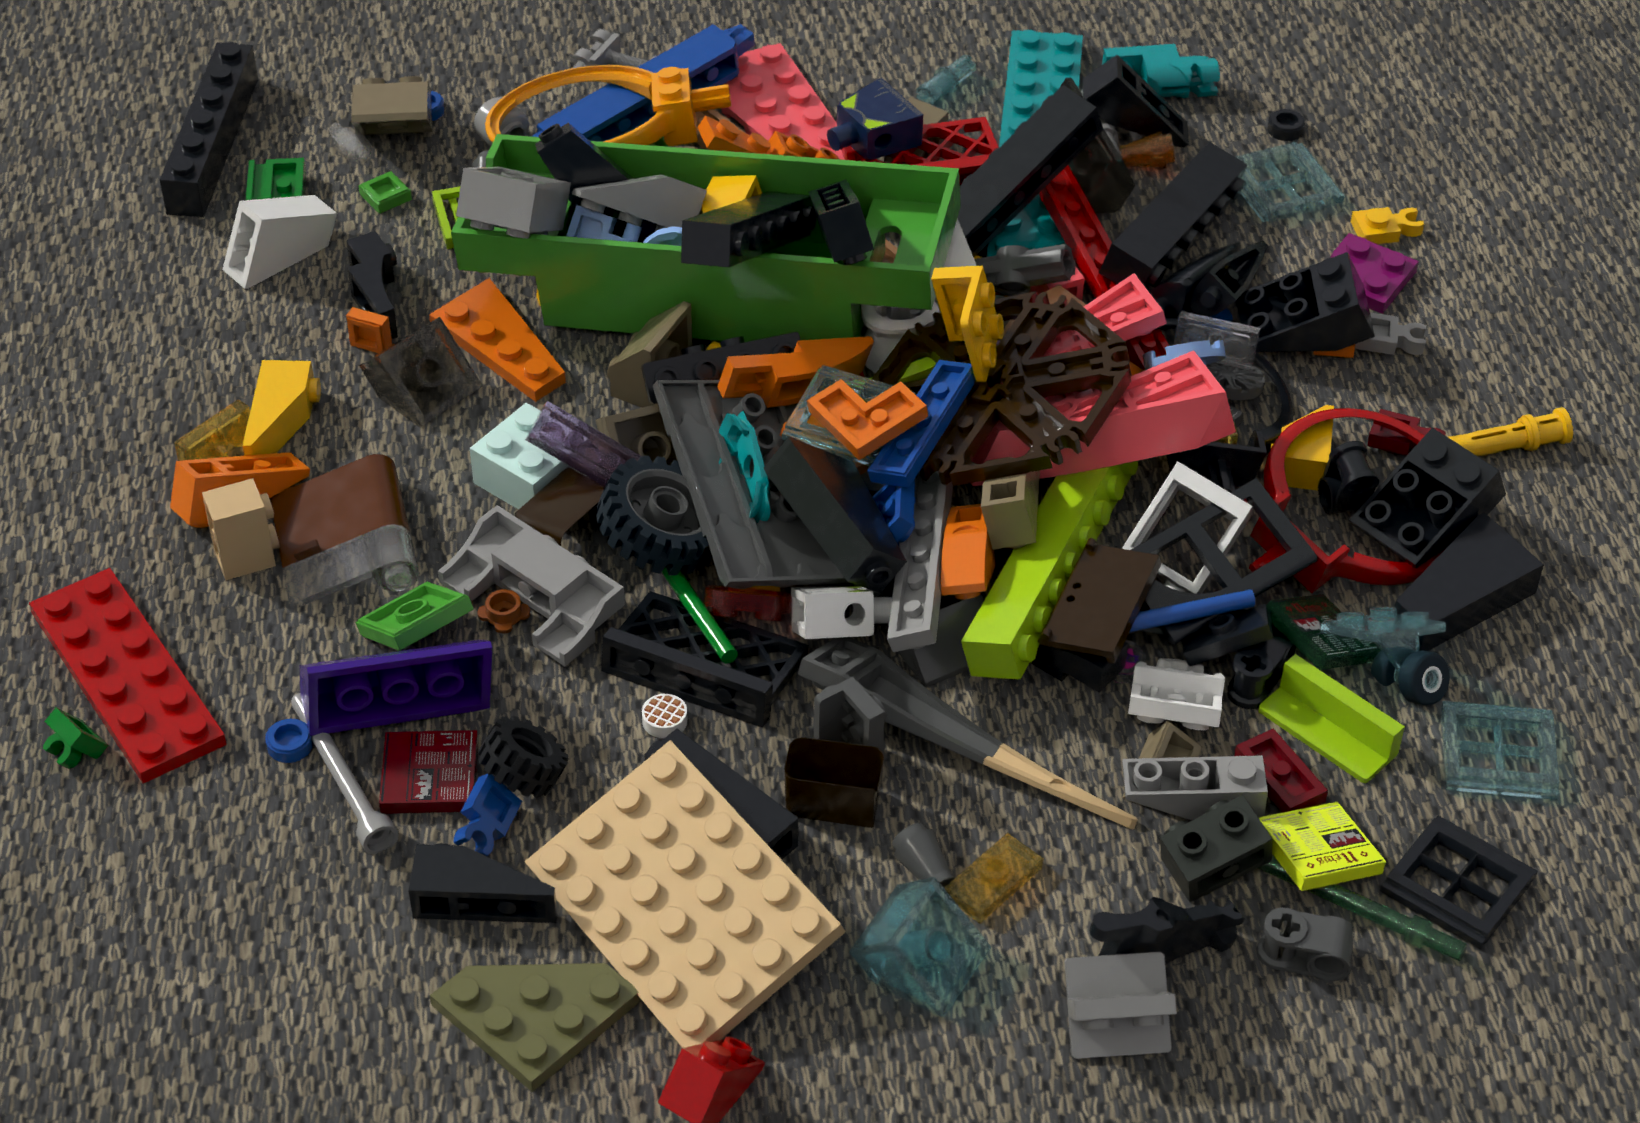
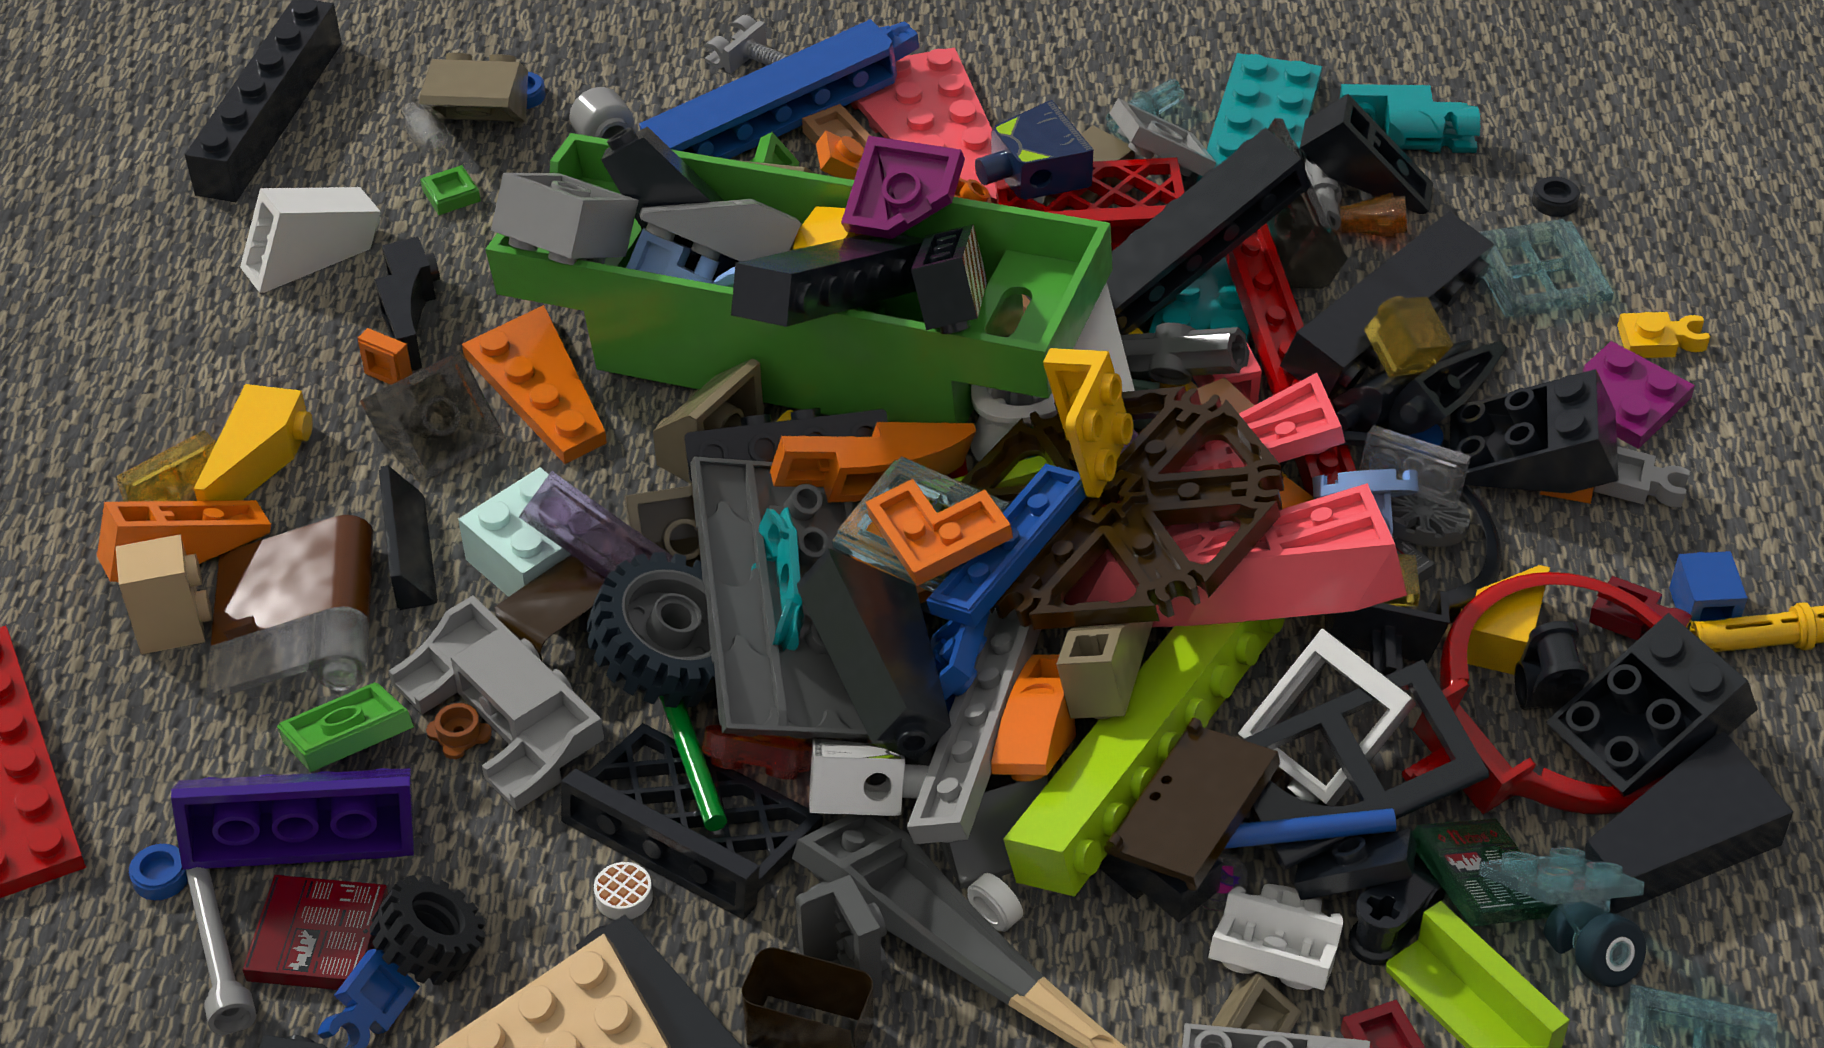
camera: 10 degrees right, 0 degrees up
green plate [246,158,306,200] -> none
light orange brick [485,65,732,146] -> none
none -> black slope [379,465,438,610]
none -> magenta plate [841,135,965,239]
none -> white tile [968,873,1023,932]
none -> light grey plate [1109,98,1216,177]
none -> clear yellow brick [1364,296,1453,378]
none -> blue brick [1669,551,1748,630]

